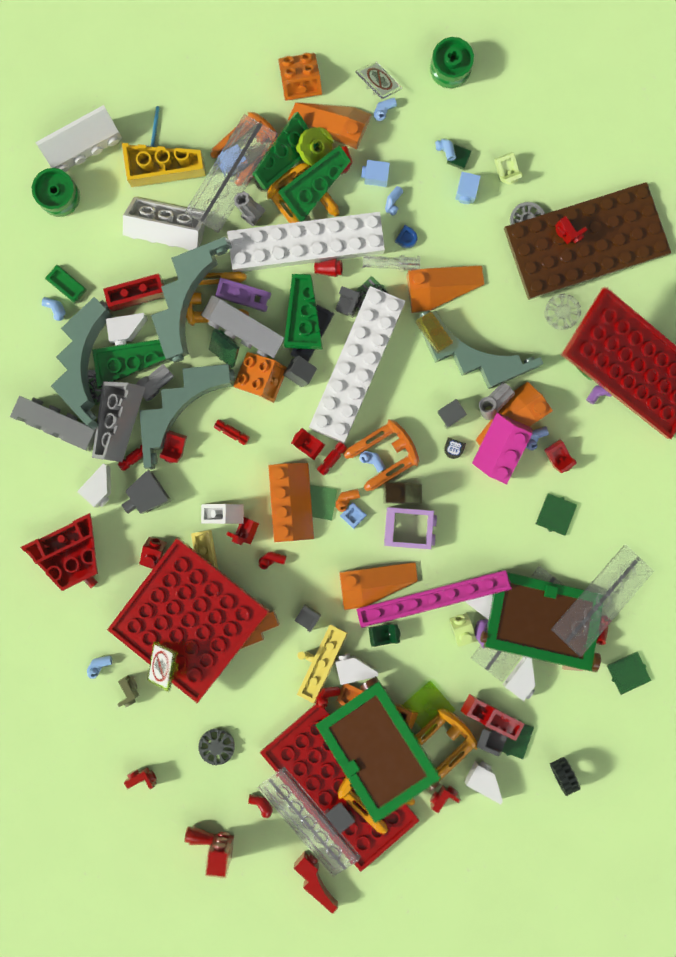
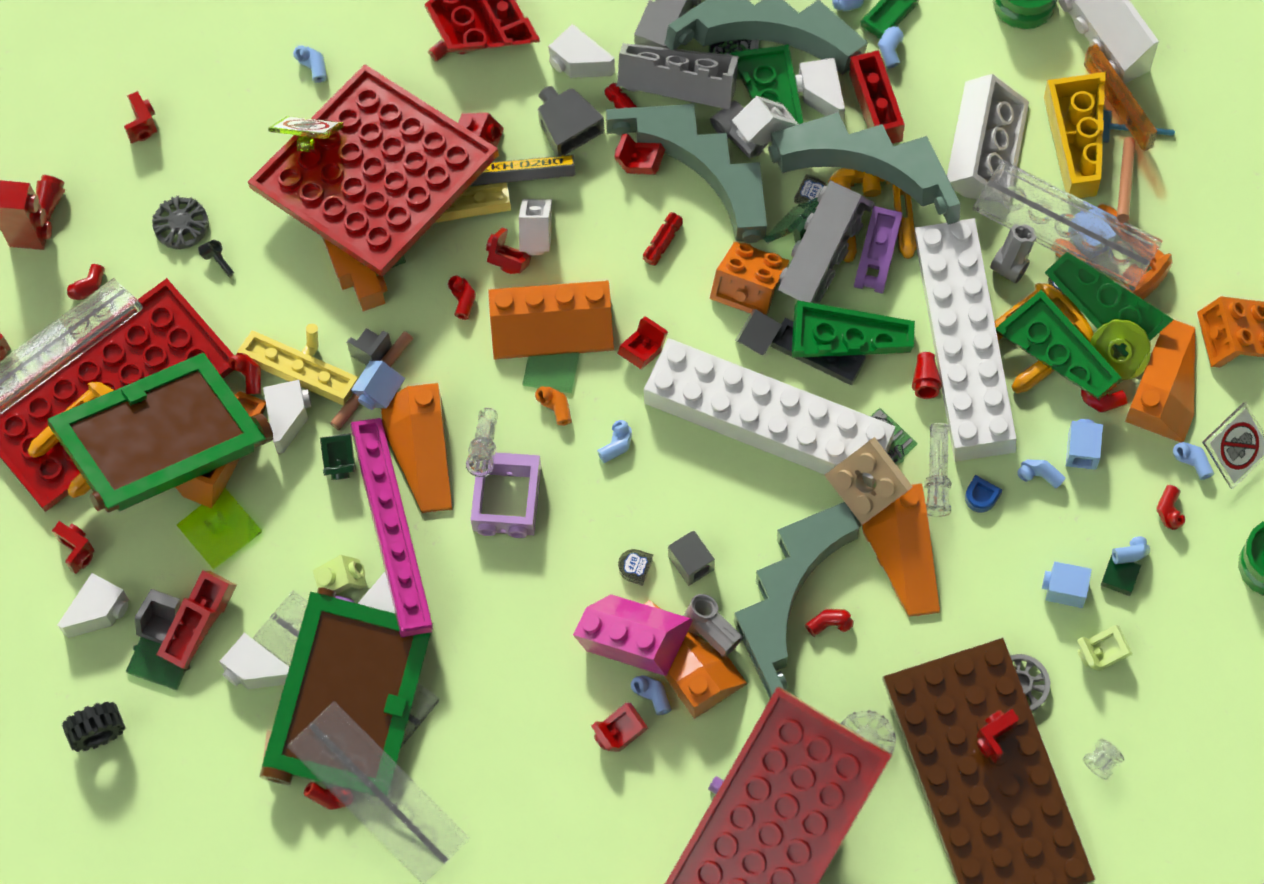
camera: 90 degrees right, 20 degrees down
olive bracket [117,675,139,707] -> none
red axle [317,442,347,476] -> none
dark grey panel [325,802,355,834] -> none
dark grey panel [336,286,361,317] -> none
light blue tile [340,502,366,529] -> none
orange piece [344,419,420,491] -> none
dark brown slope [384,483,422,504] -> none
clear yellow slope [415,311,453,354] -> none
light orange piece [415,708,478,782] -> none
clear green piece [535,493,577,536] -> none
clear green piece [607,651,651,695] -> none
none -> black hand [198,240,235,277]
none -> nougat bar [330,332,413,430]
none -> light blue brick [351,361,405,410]
none -> clear pin [466,408,498,477]
none -> dark grey tile [470,155,575,186]
none -> white slope [732,96,799,146]
none -> tile [794,174,827,209]
none -> red arm [805,609,854,637]
none -> tan brick [824,437,913,525]
none -> light blue arm [878,27,904,69]
none -> clear wheel [1083,739,1125,780]
none -> clear orange tile [1084,44,1158,151]
none -> nougat bar [1117,137,1135,223]
none -> red arm [1156,485,1185,530]

